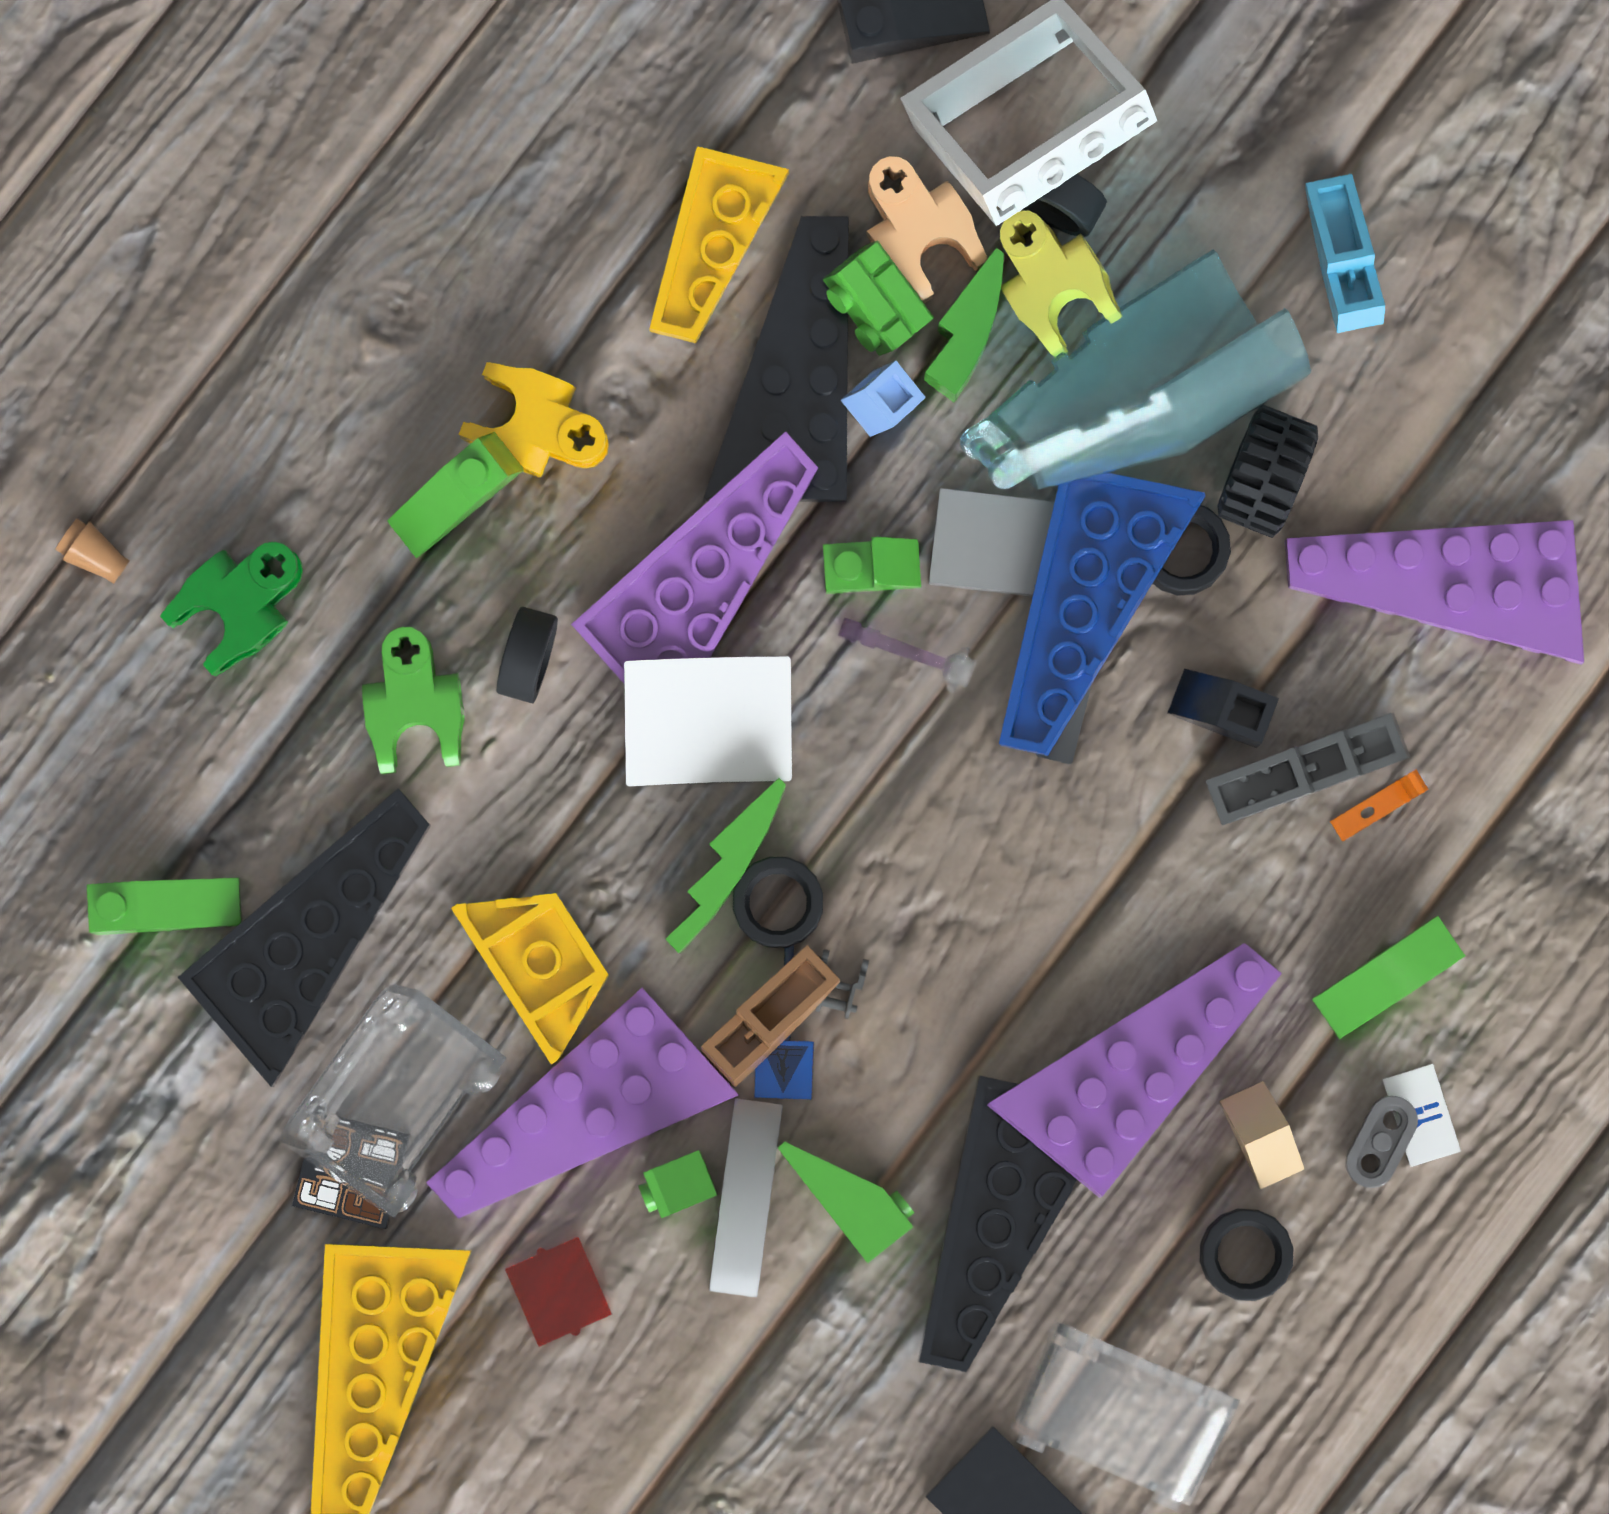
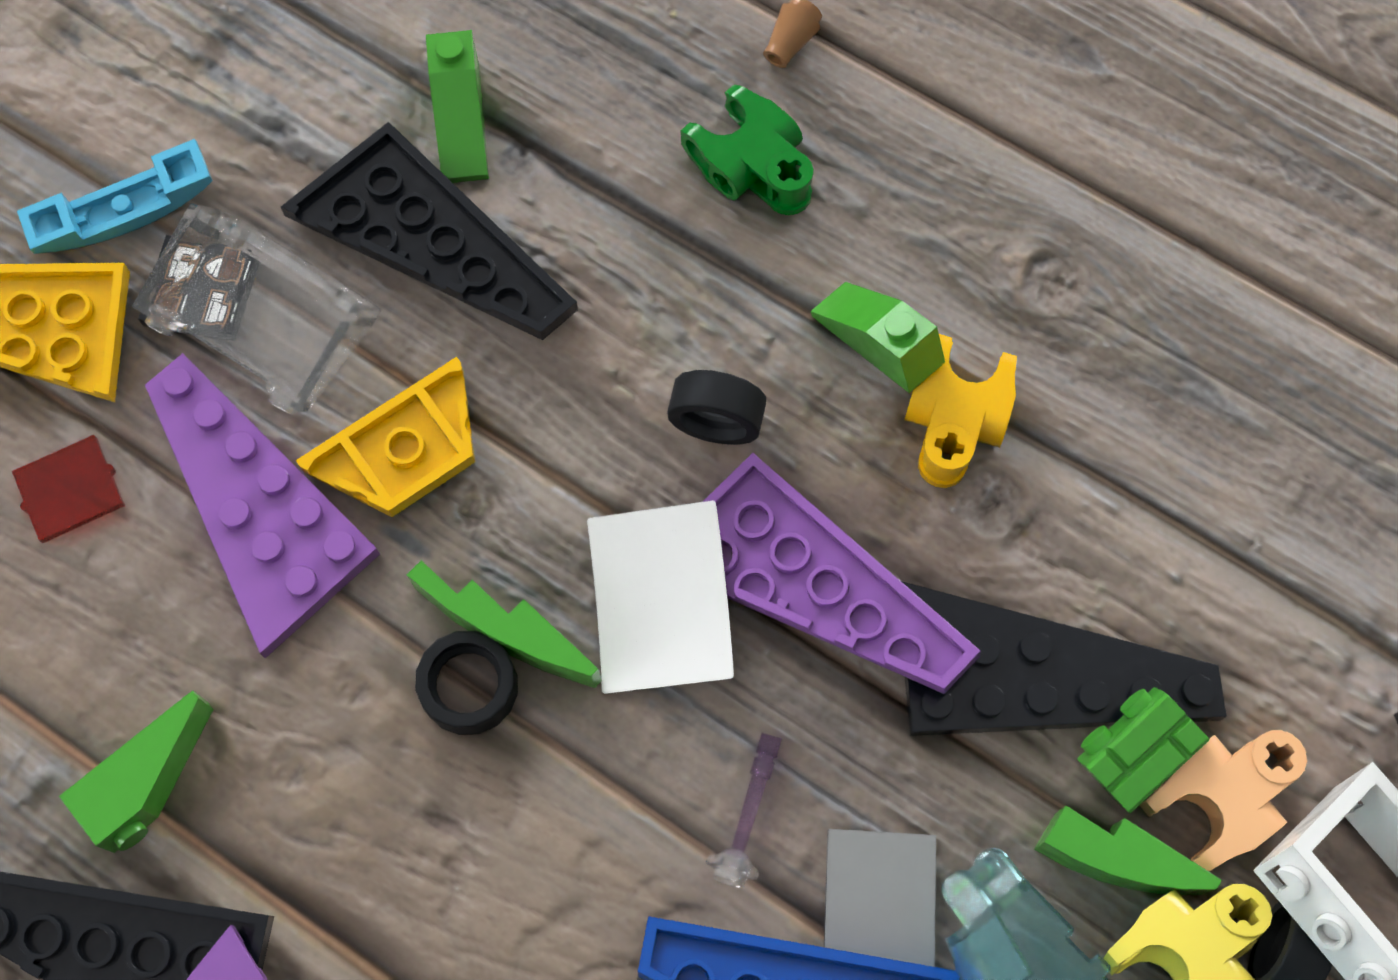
camera: 85 degrees right, 15 degrees down
bright green piece [362,627,465,775] -> none
bright green slope [638,1150,718,1218] -> none
yellow wing [649,146,789,343] -> none
medium nougat slope [701,945,840,1088] -> none
light grey slope [709,1098,783,1297] -> none
piece [754,945,814,1100] -> none
dark grey piece [815,949,869,1019] -> none
bright green slope [823,536,921,594] -> none
light blue brick [841,360,926,437] -> none
none -> medium azure slope [17,139,213,254]

